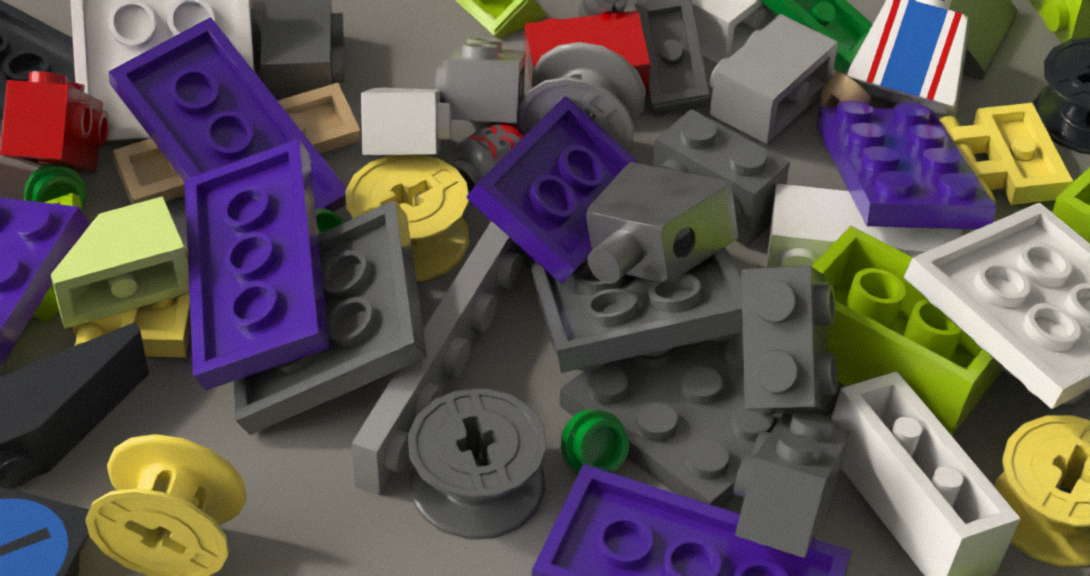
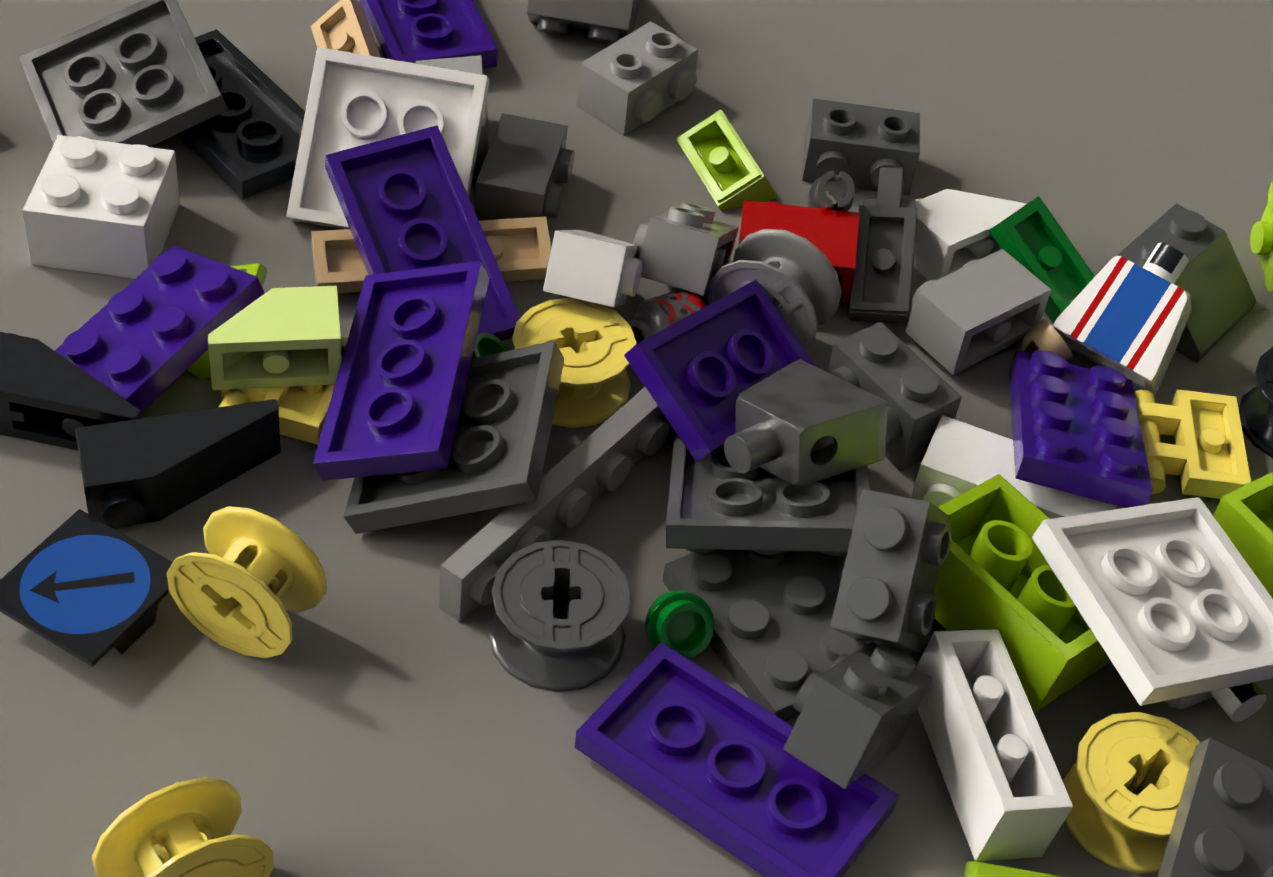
camera: 10 degrees right, 0 degrees up
red brick [0,71,109,172] -> none
green plate [23,164,87,211] -> none

